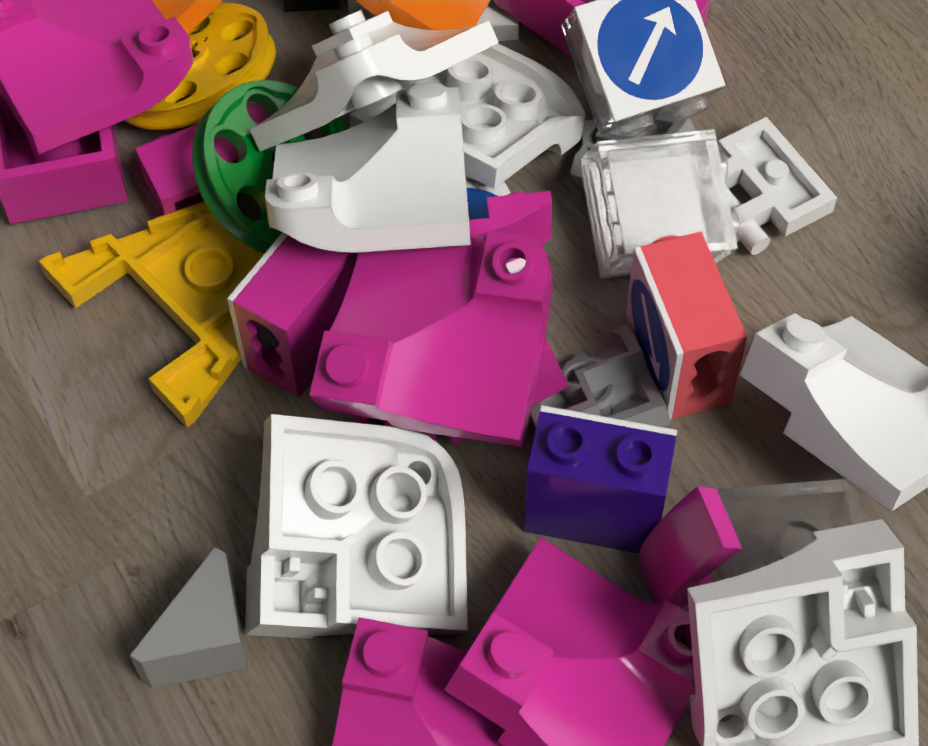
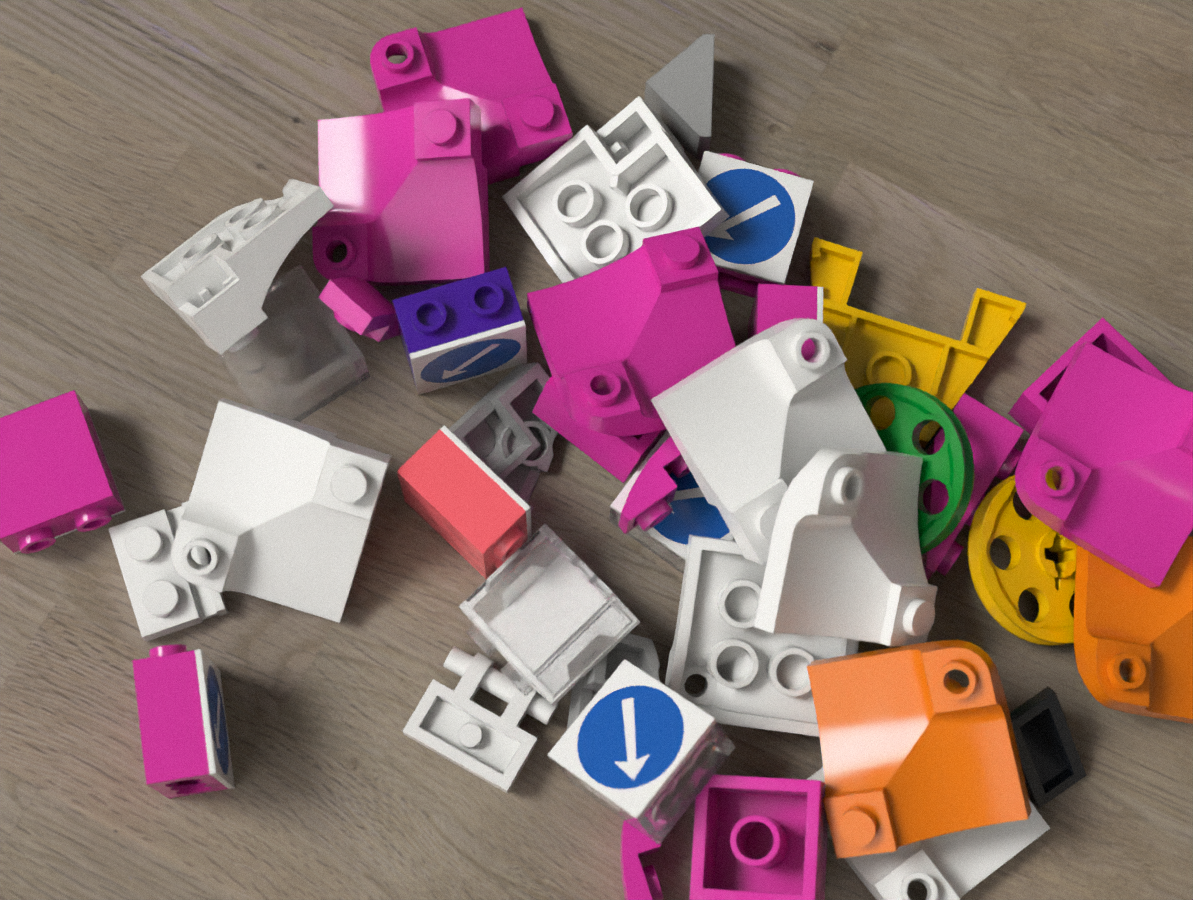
camera: 145 degrees right, 15 degrees up
none -> piece [698,150,814,298]

